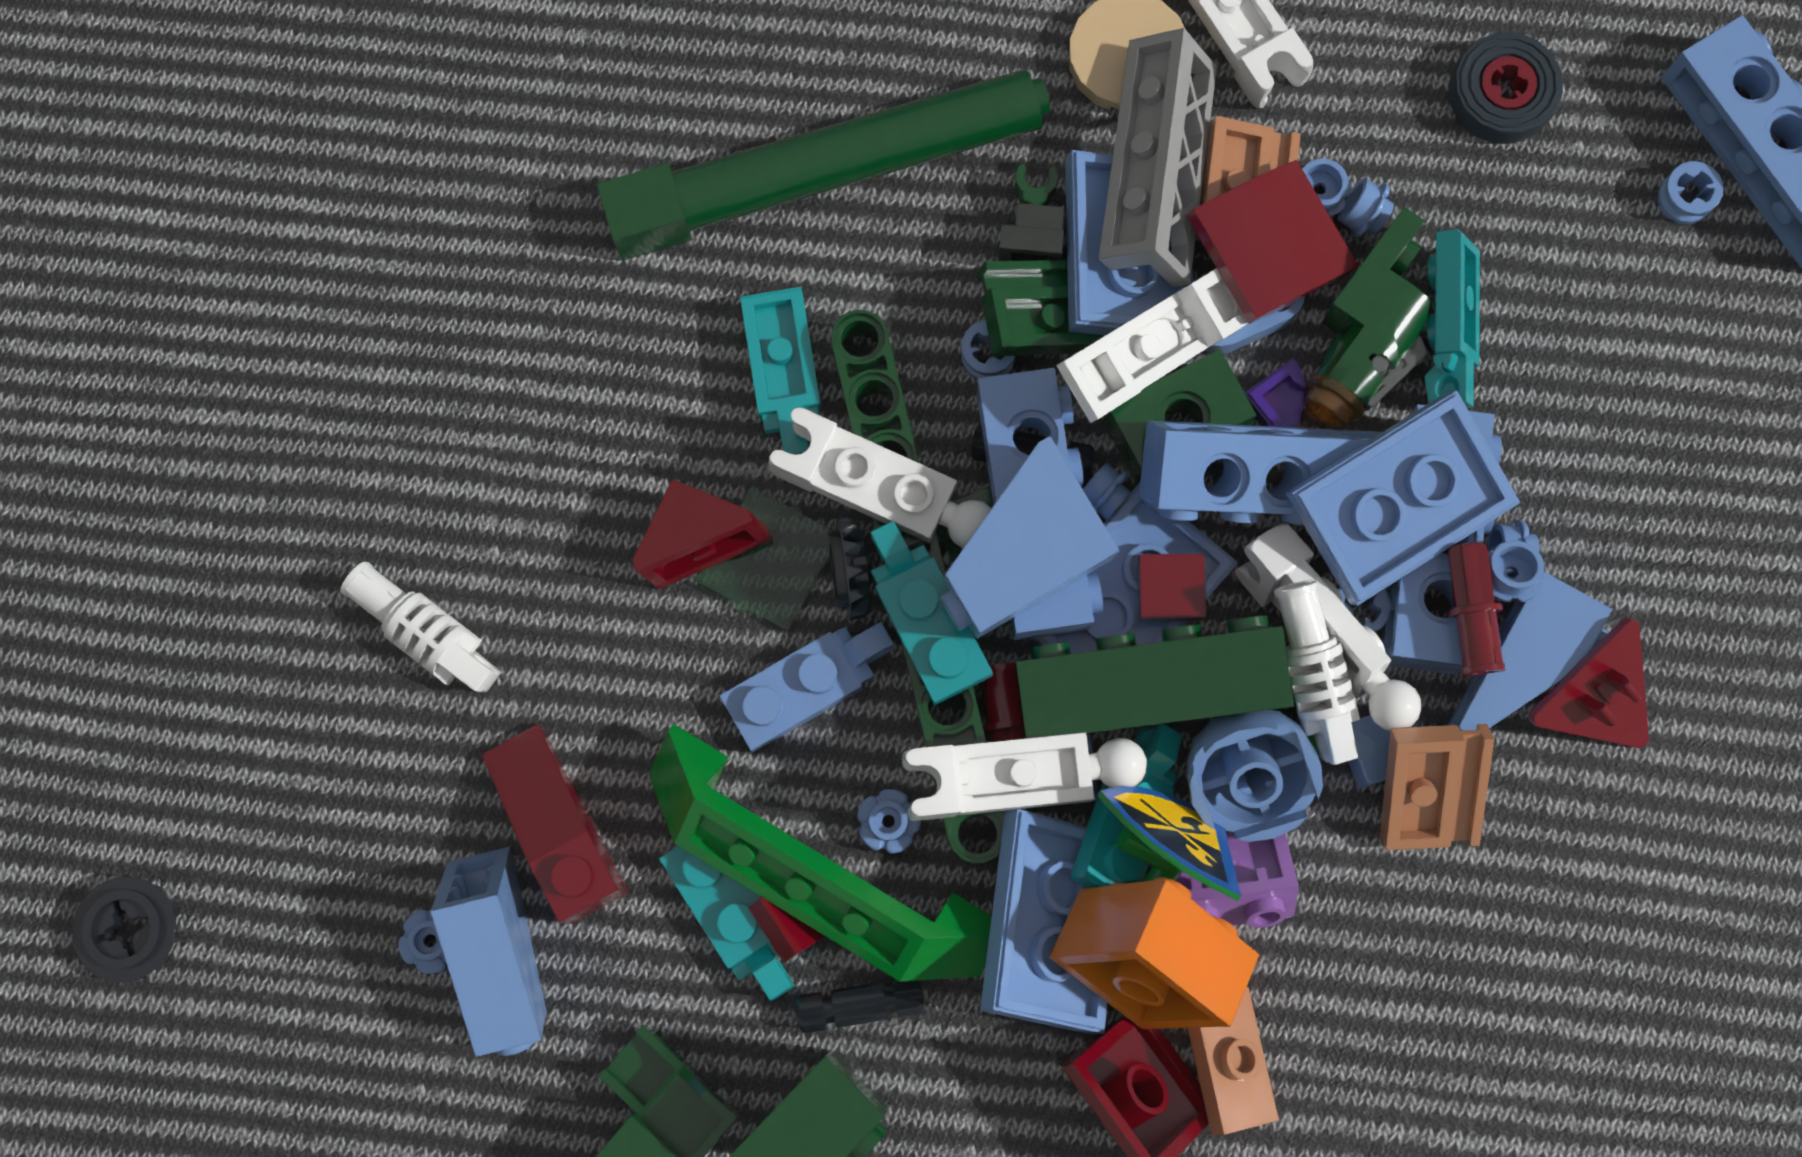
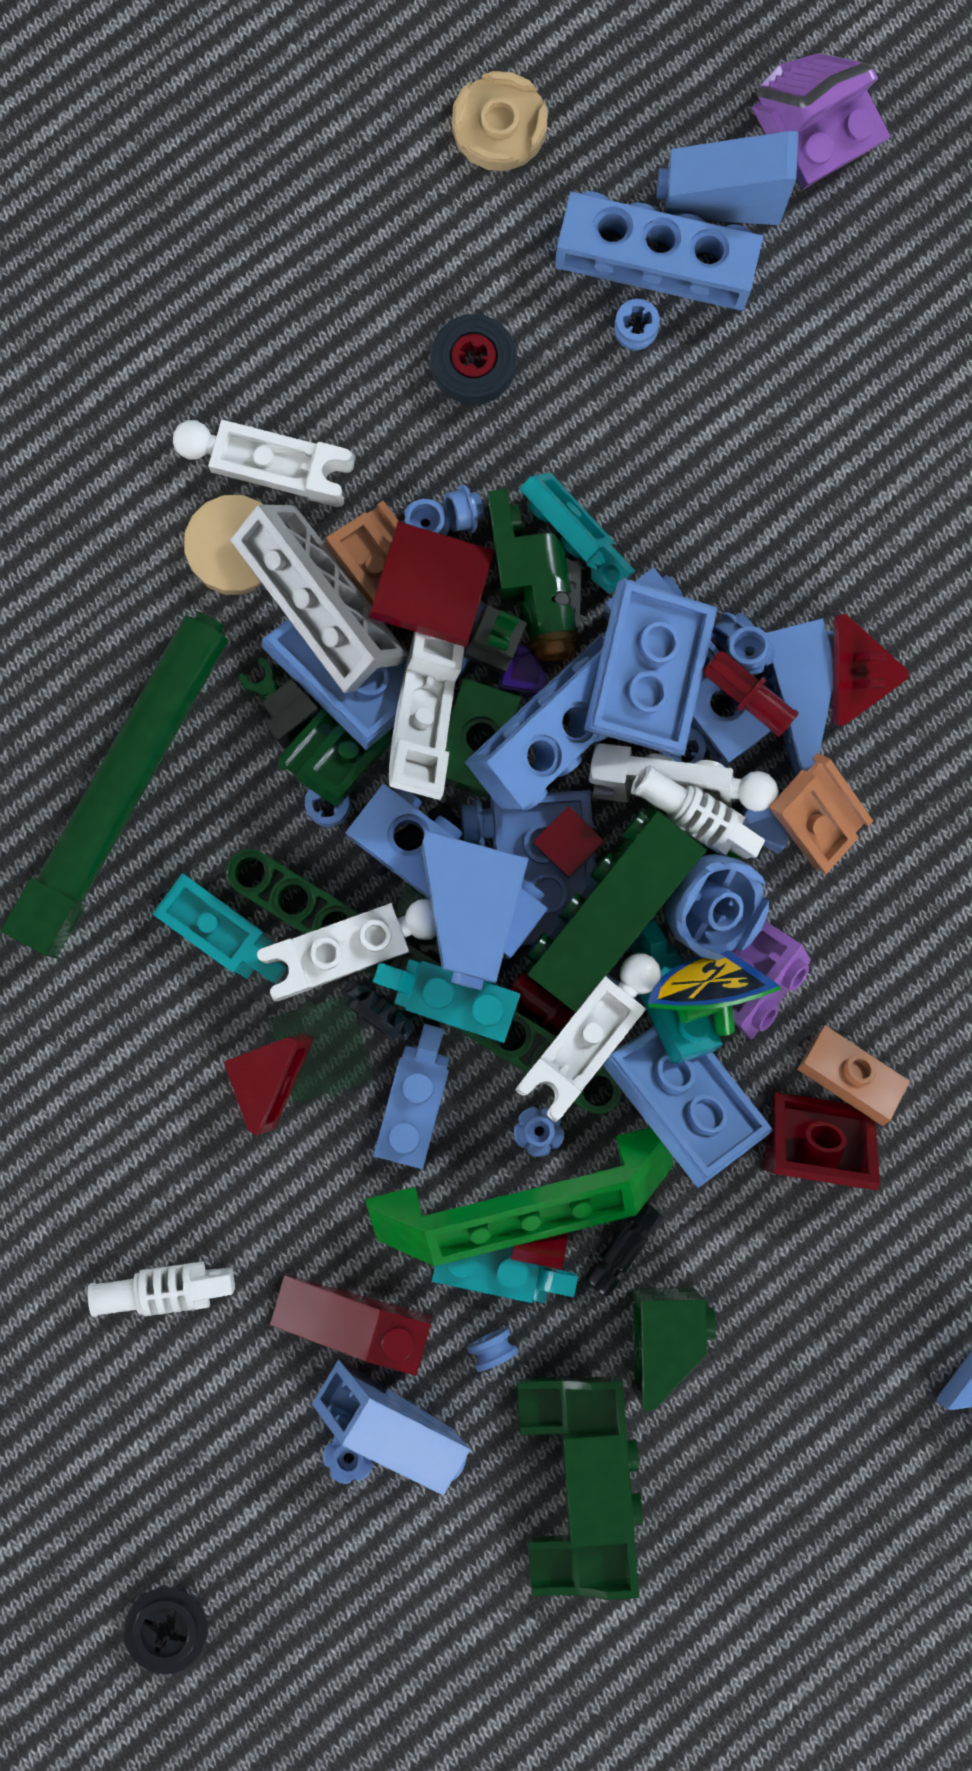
camera: 55 degrees left, 5 degrees up
orange brick [1049,877,1259,1029] -> none
none -> pearl dark grey piece [463,606,527,675]
none -> medium blue bush [466,1327,519,1372]

